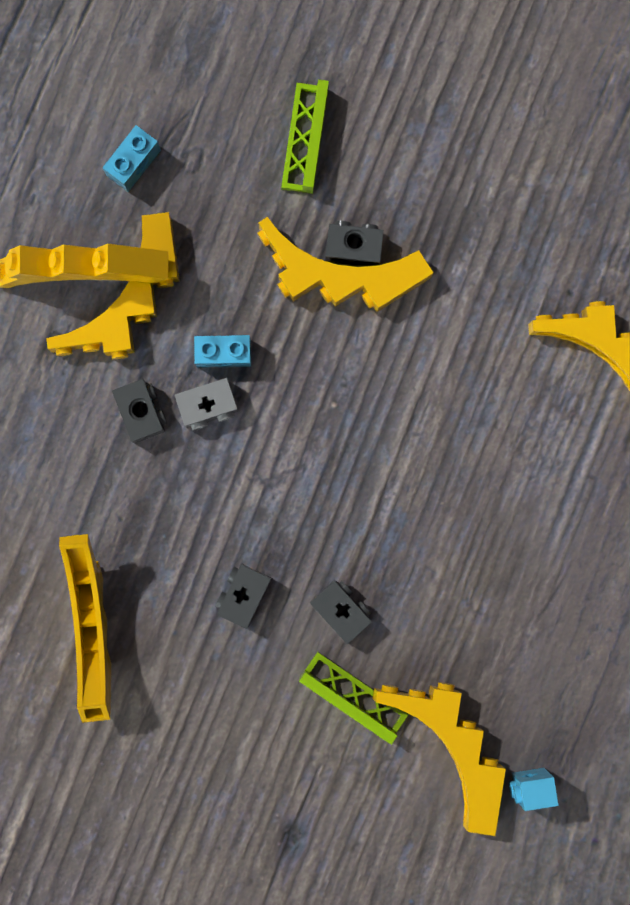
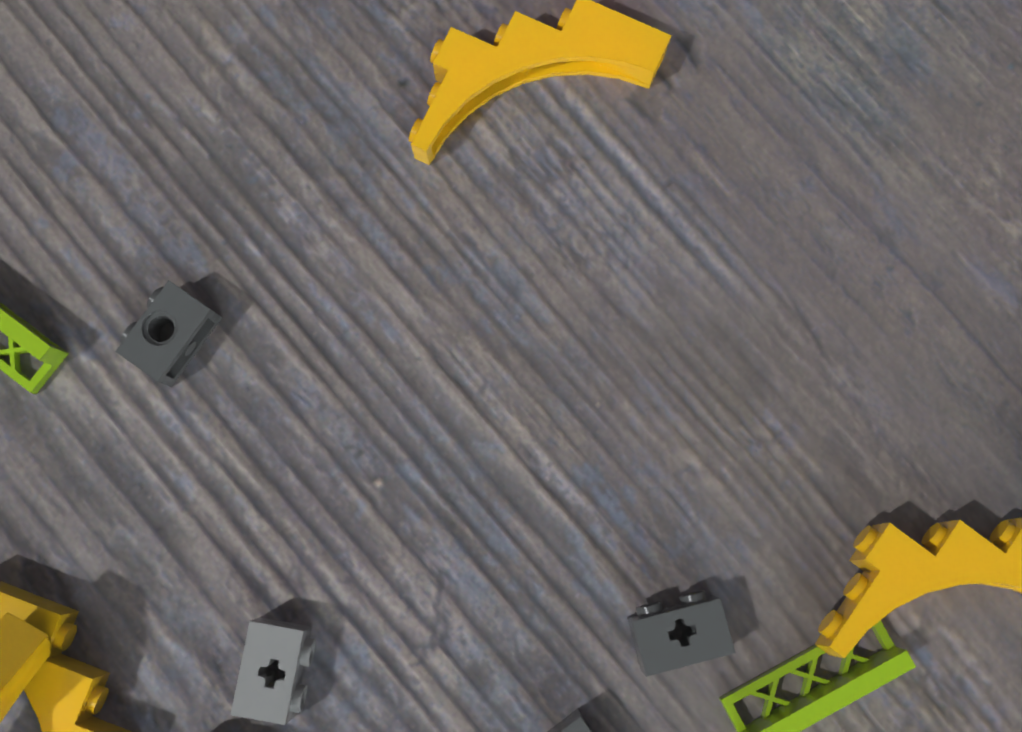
camera: 55 degrees left, 5 degrees down
medium azure brick [194,335,251,368] -> none
yellow arch [257,217,433,312] -> none

